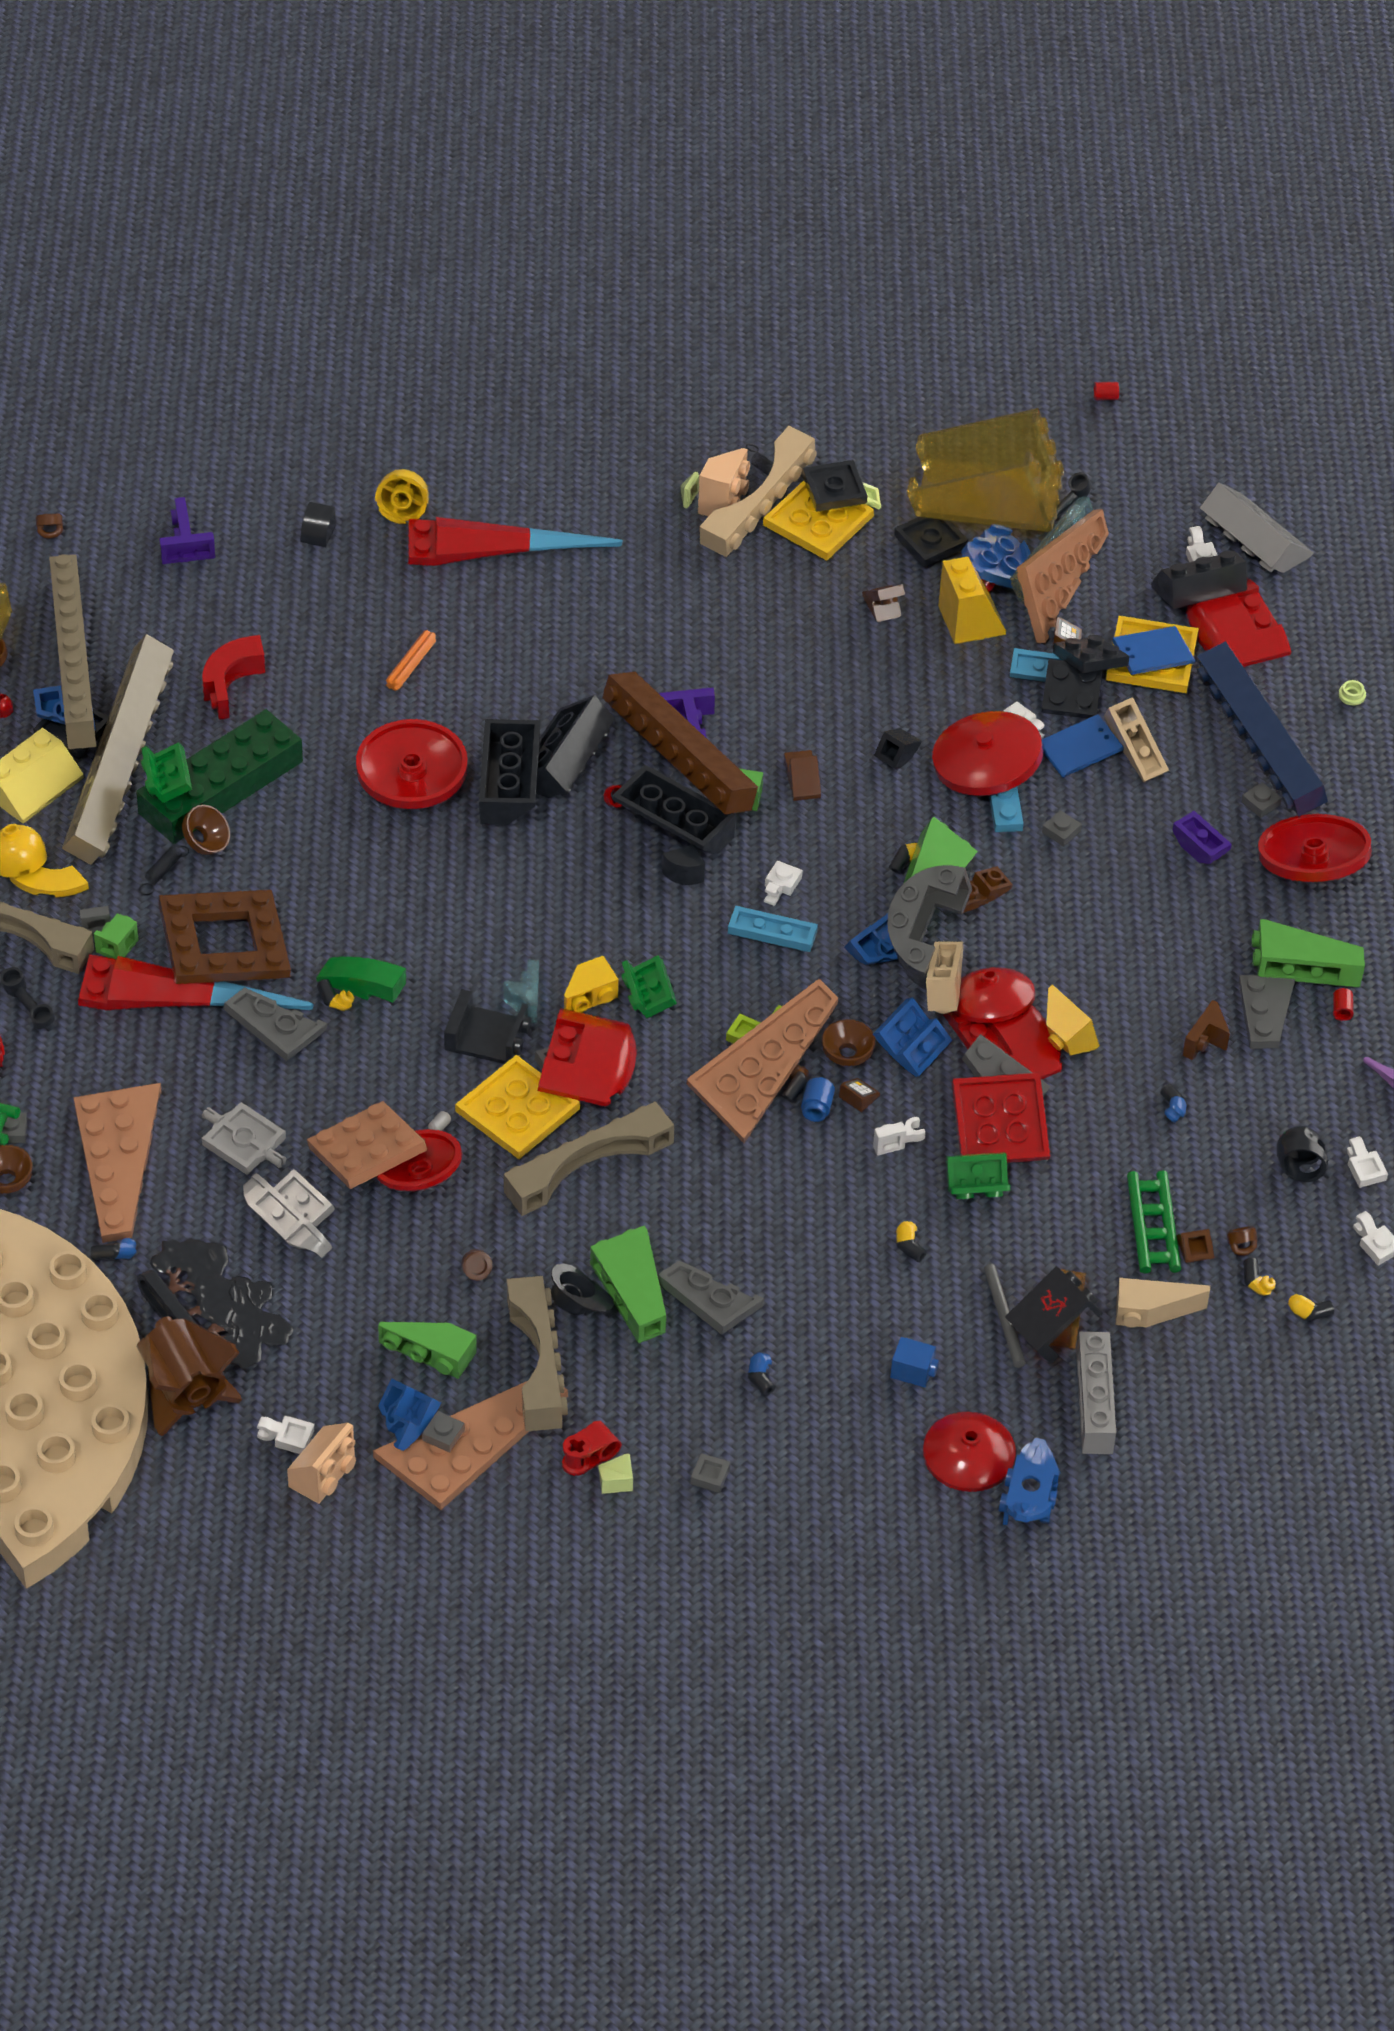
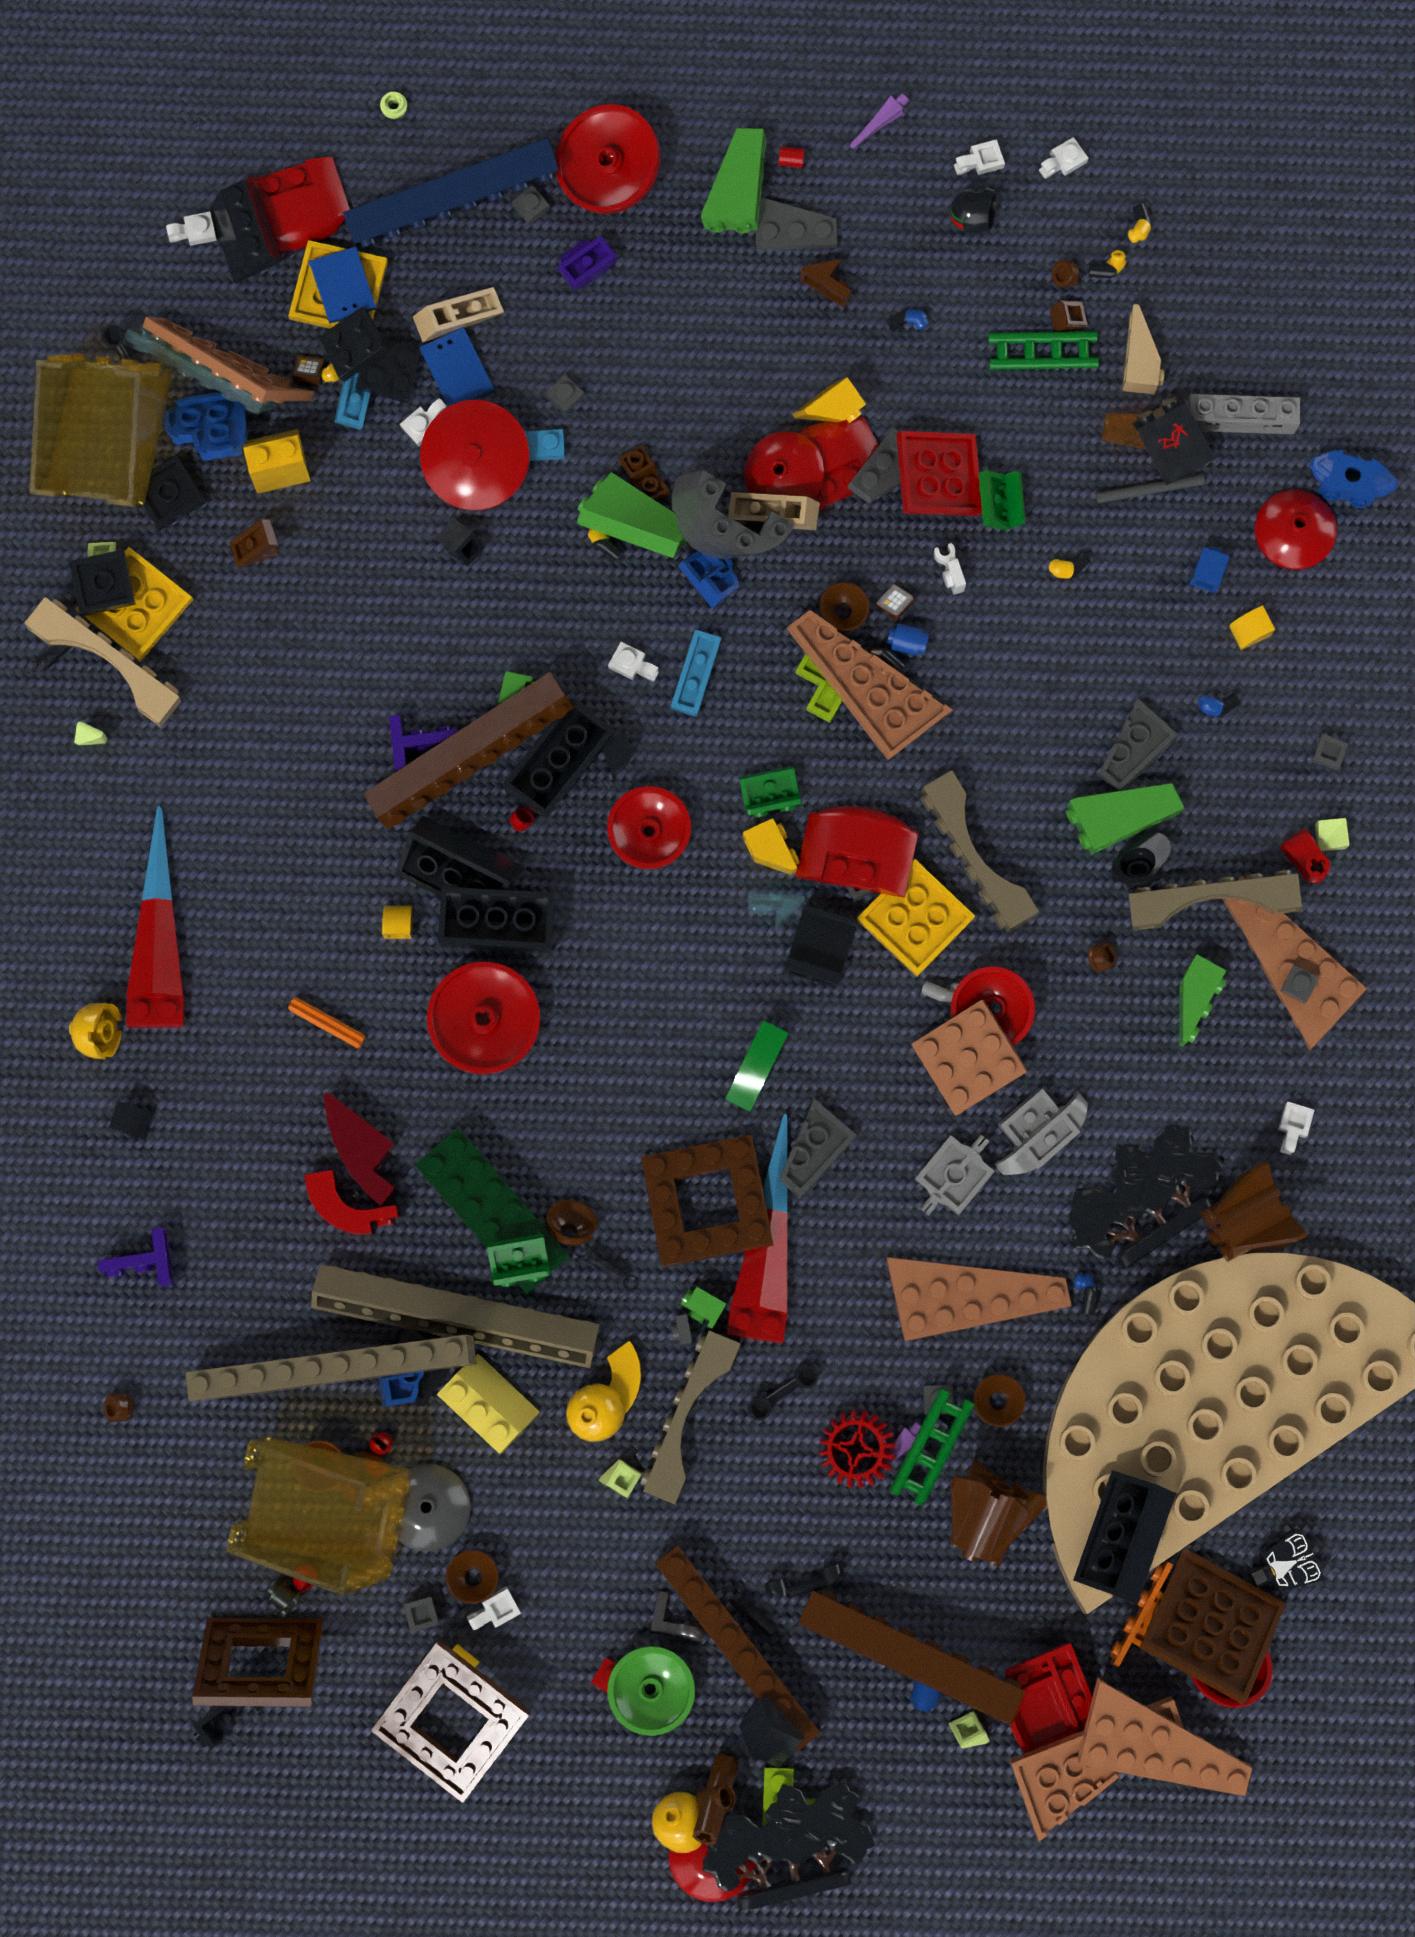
camera: 90 degrees left, 30 degrees up
light nougat slope [287,1423,356,1504] -> none
arm [317,979,354,1011] -> none
blue slope [378,1378,441,1451] -> none
light nougat slope [698,448,750,517] -> none
reddish brown slope [784,750,821,801] -> none
blue slope [873,997,952,1077] -> none
light grey slope [1200,482,1314,573] -> none
none -> dark red slope [324,1092,397,1207]
none -> yellow brick [382,906,413,939]
none -> red dish [607,786,691,869]
none -> yellow brick [1229,605,1275,650]

